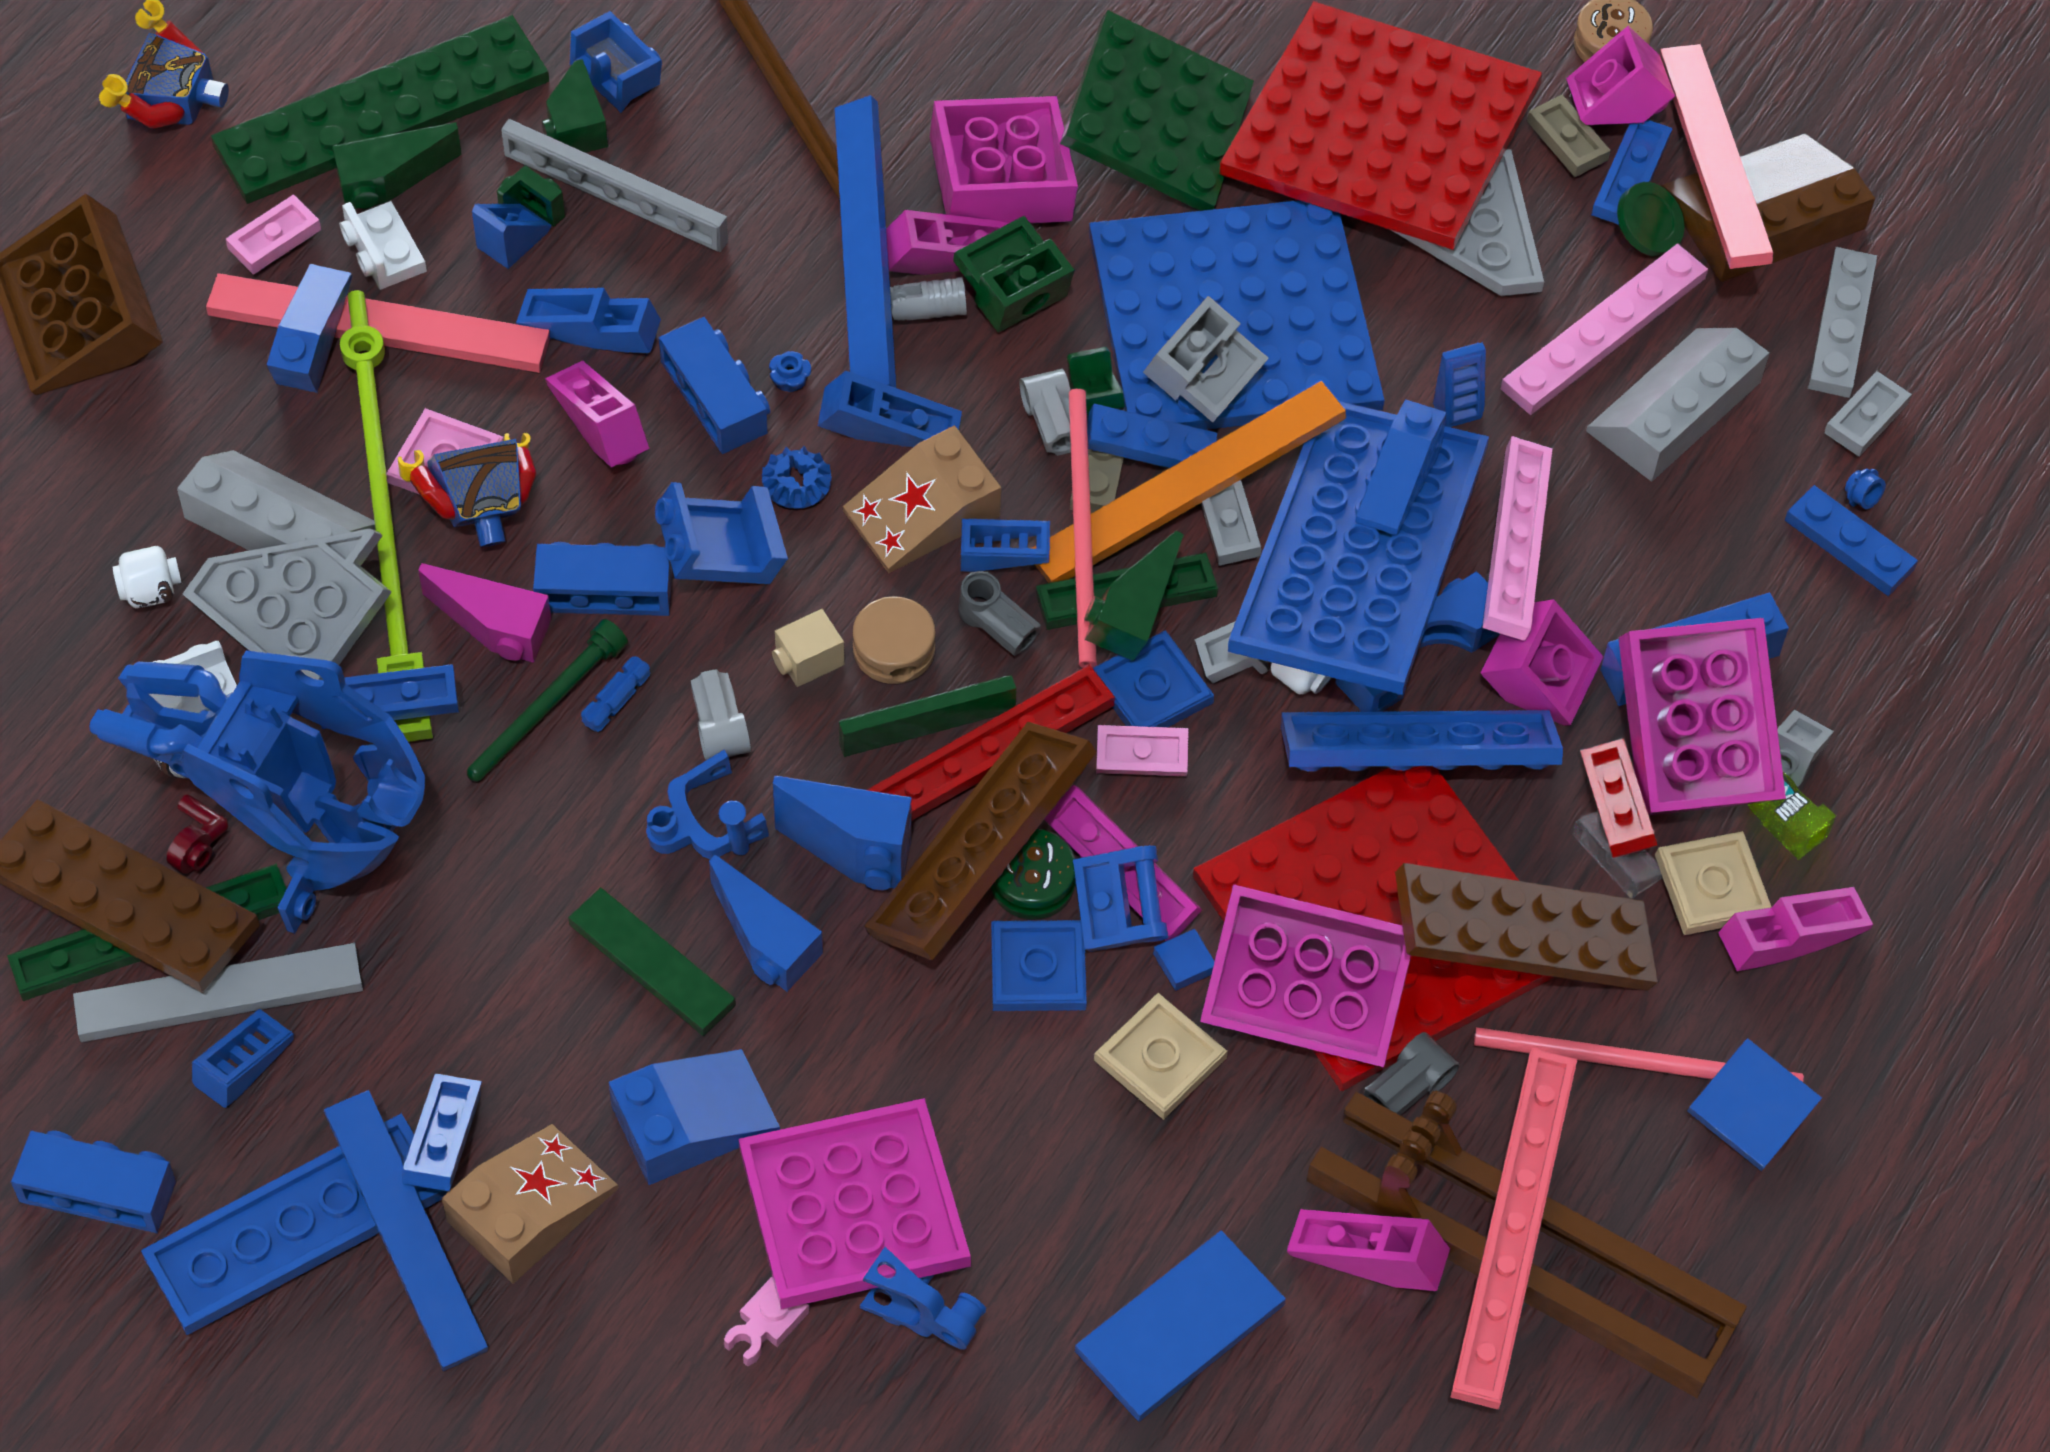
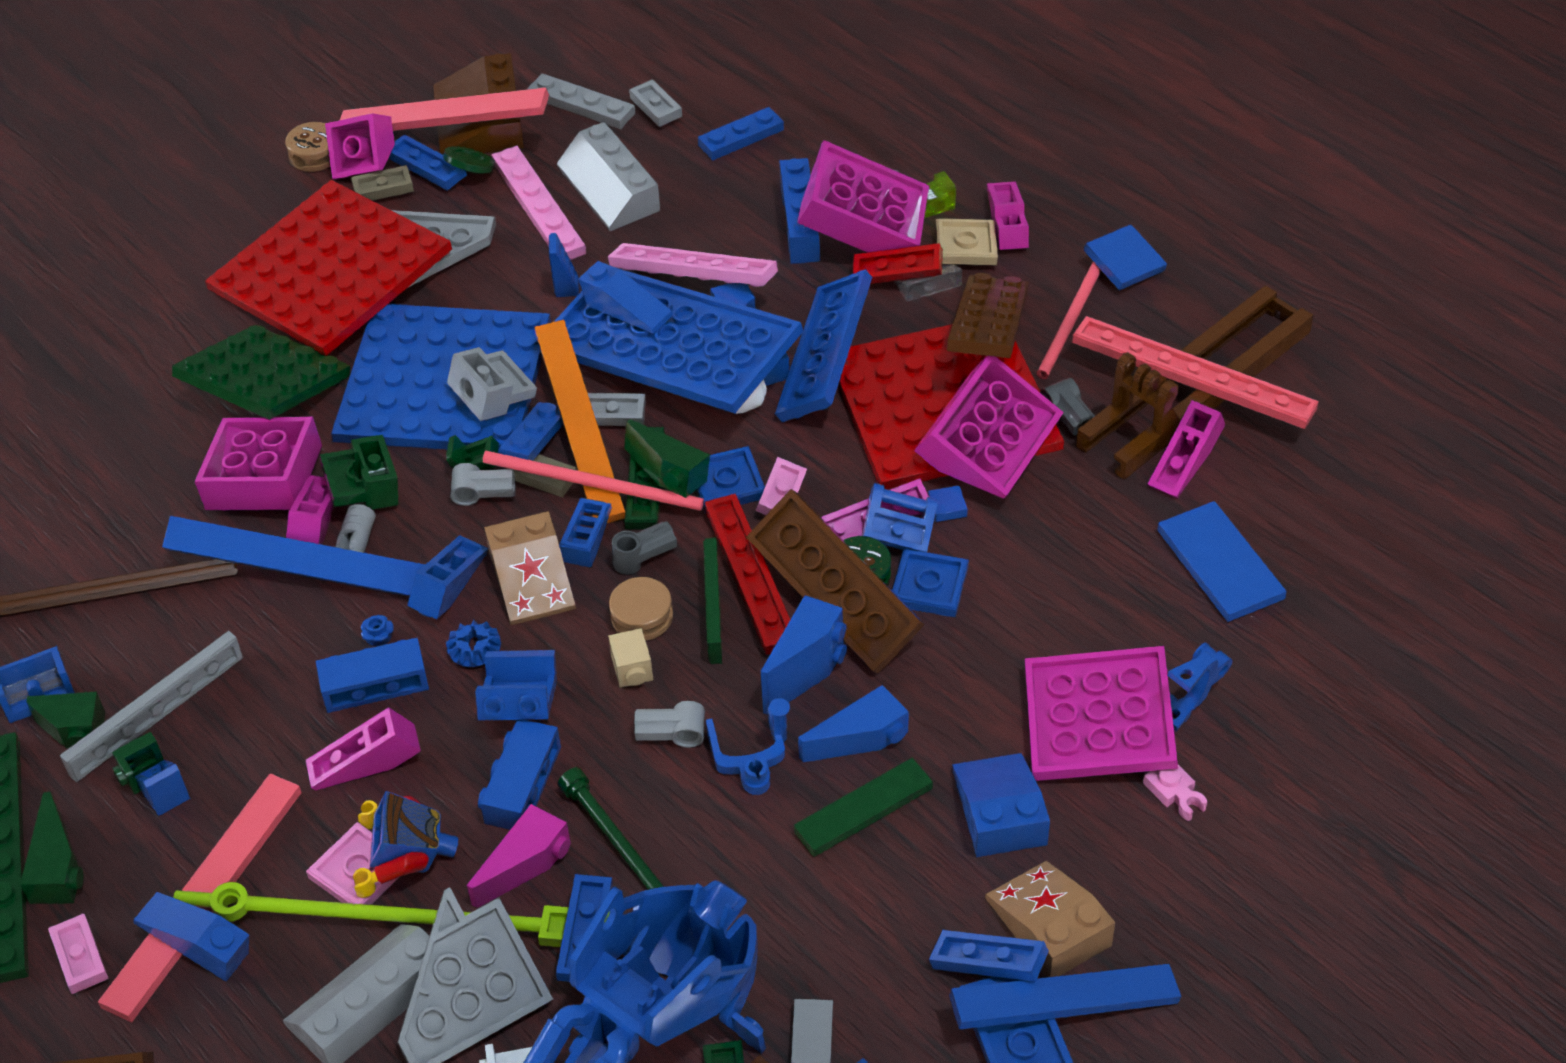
camera: 70 degrees left, 10 degrees down
white bracket [339,201,427,290] -> none
blue slope [516,288,661,353] -> none
blue axle [581,656,650,732] -> none
tan plate [1094,993,1228,1120] -> none
light grey bracket [1195,621,1269,683] -> none
dark pink slope [1481,599,1604,726] -> none
blue plate [1845,468,1886,509] -> none

